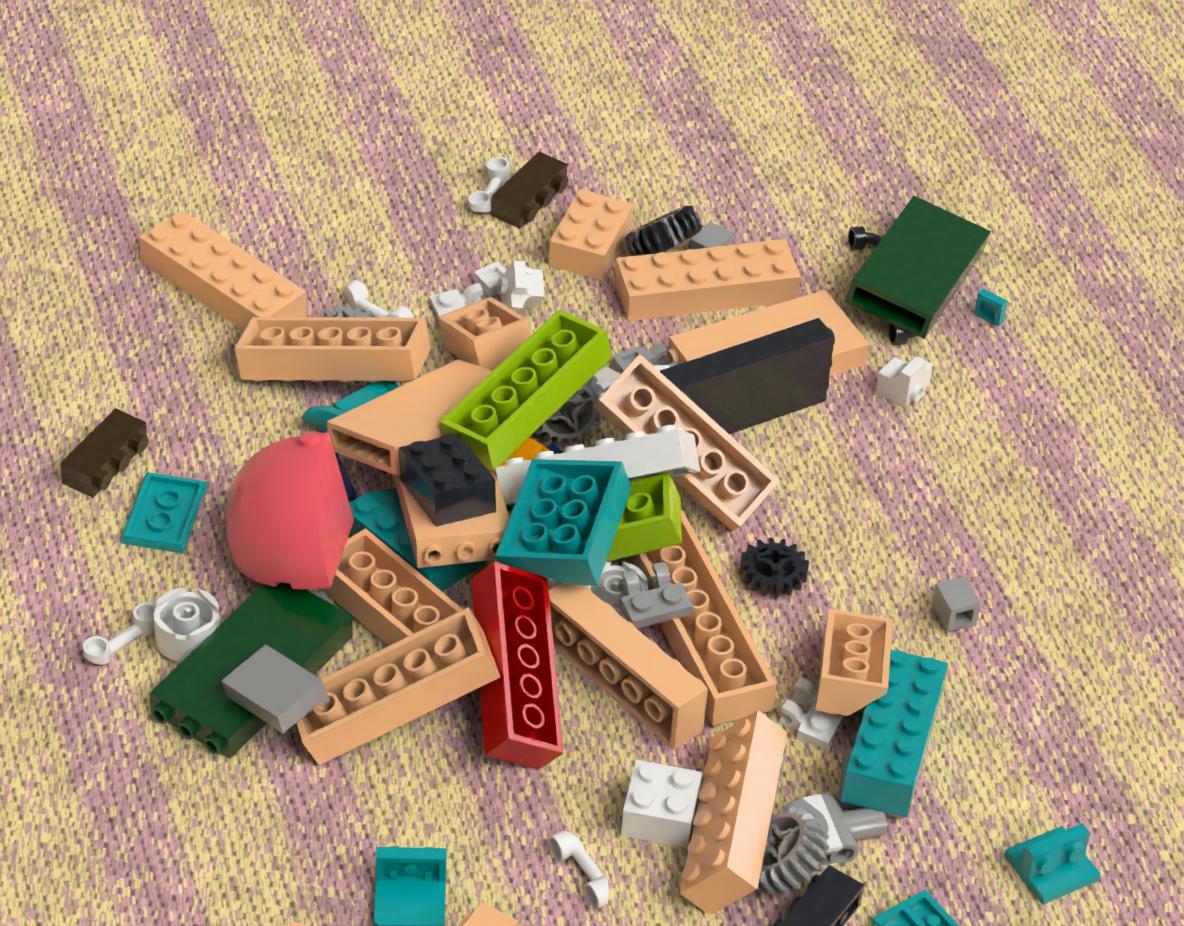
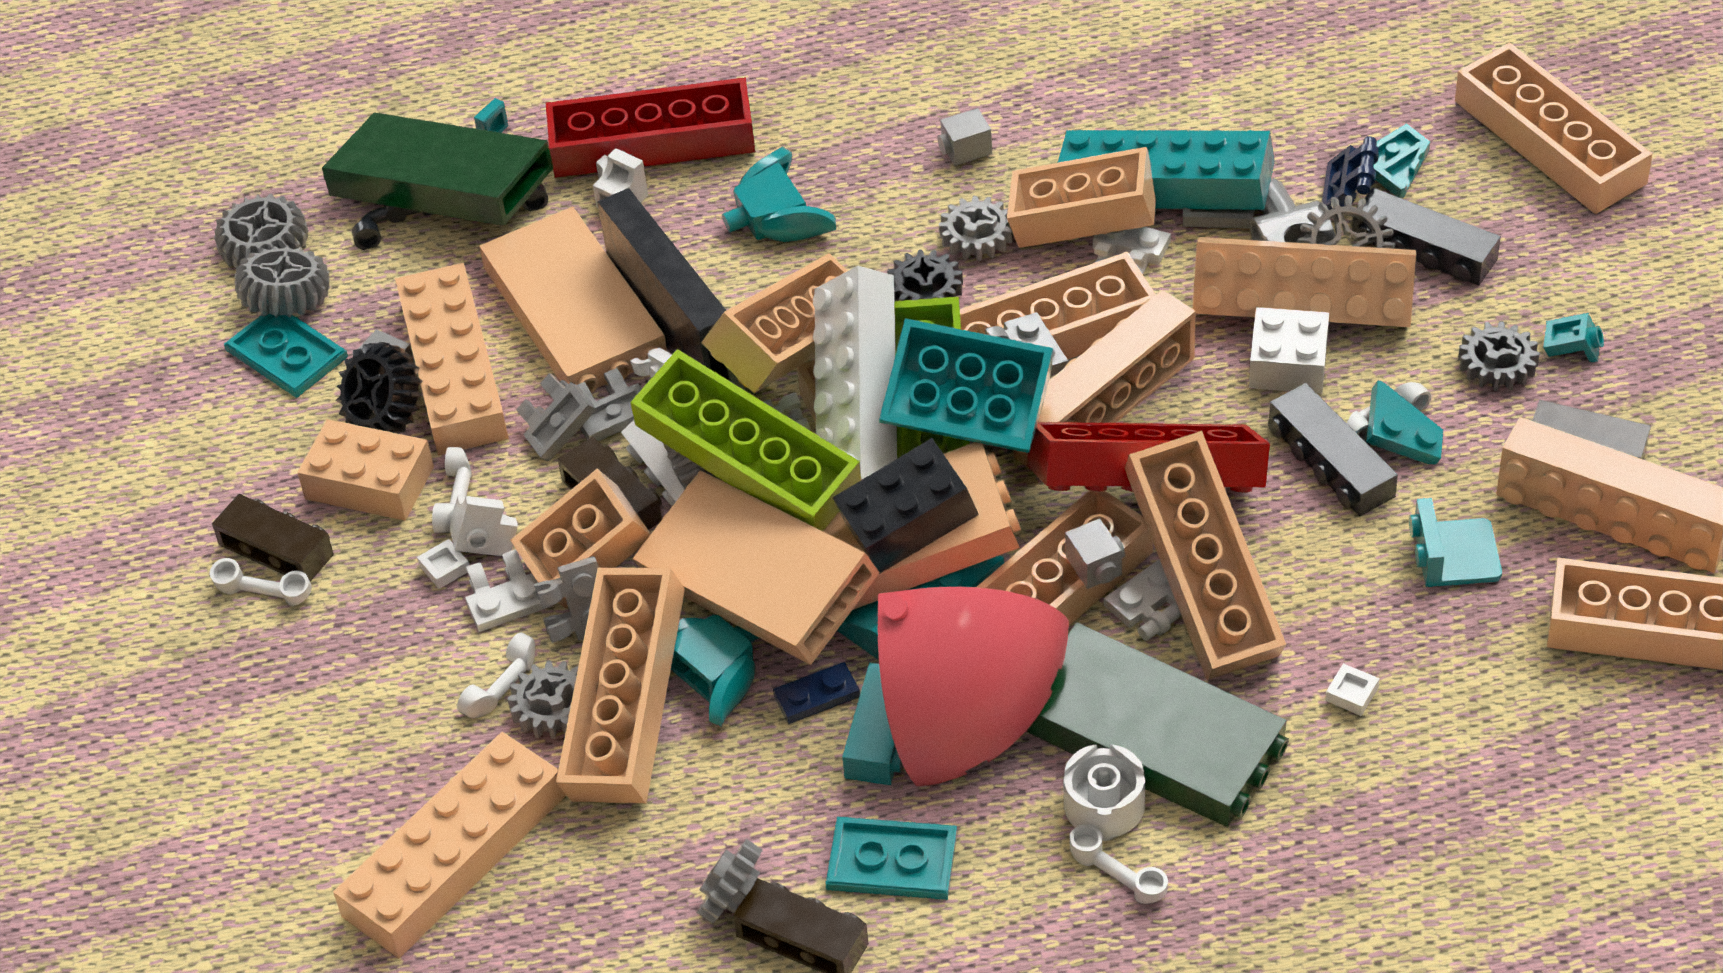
camera: 85 degrees left, 5 degrees up
light grey container [221,644,330,734] -> none
teal bracket [1004,823,1101,905] -> none
none -> light grey gear [214,193,308,267]
none -> teal tile [224,314,348,398]
none -> light grey gear [235,246,330,318]
none -> white bar [432,447,472,533]
none -> light grey plate [516,373,597,461]
none -> light grey plate [534,556,599,643]
none -> red brick [546,77,756,178]
none -> light grey gear [696,839,763,924]
none -> teal torso [722,146,837,242]
none -> light grey gear [939,196,1013,261]
none -> light grey brick [1065,518,1125,589]
none -> brick [1268,383,1398,517]
none -> dark blue plate [1322,136,1379,210]
none -> white plate [1325,664,1379,716]
none -> teal wing [1366,380,1443,465]

